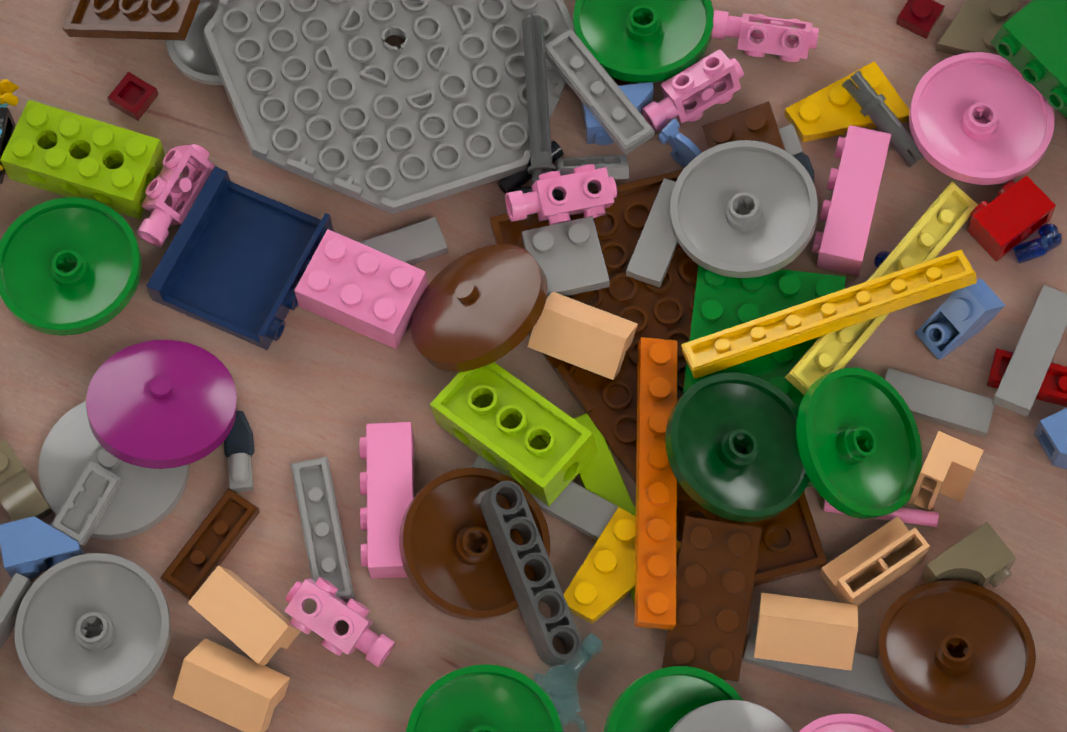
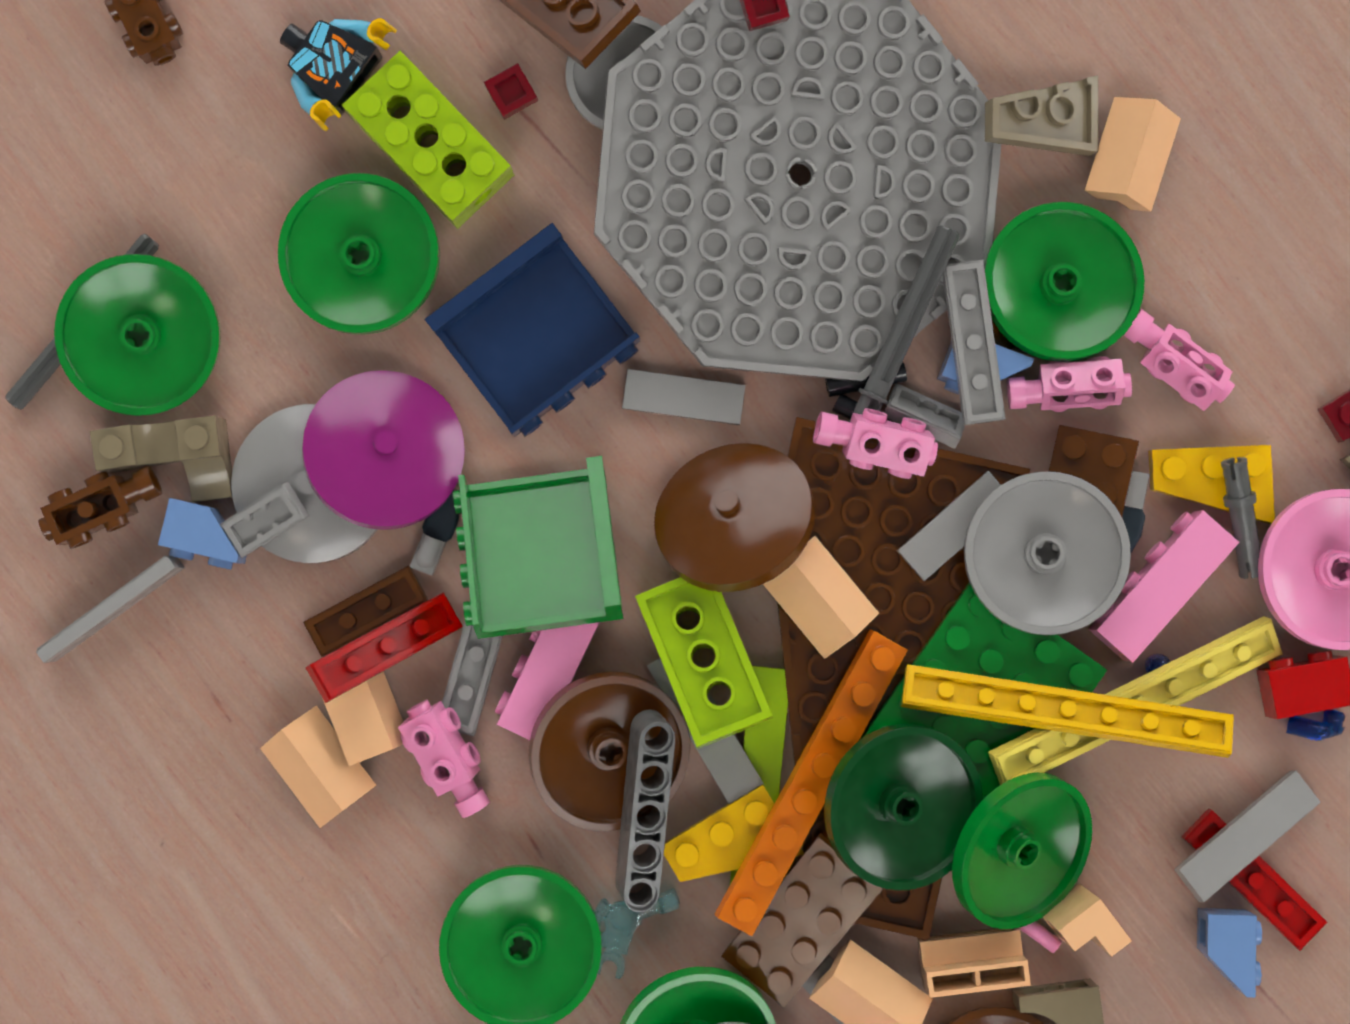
camera: 20 degrees right, 20 degrees up
light grey dish [14,553,171,707] -> none
bright pink brick [137,144,215,247] -> none
bright pink brick [294,229,428,349] -> none
light grey plate [522,216,610,297] -> none
medium blue piece [658,119,702,167] -> none
light grey tile [885,368,995,438] -> none
medium blue slope [915,279,1006,360] -> none
none -> red tile [306,592,463,703]
none -> green panel [453,456,624,639]

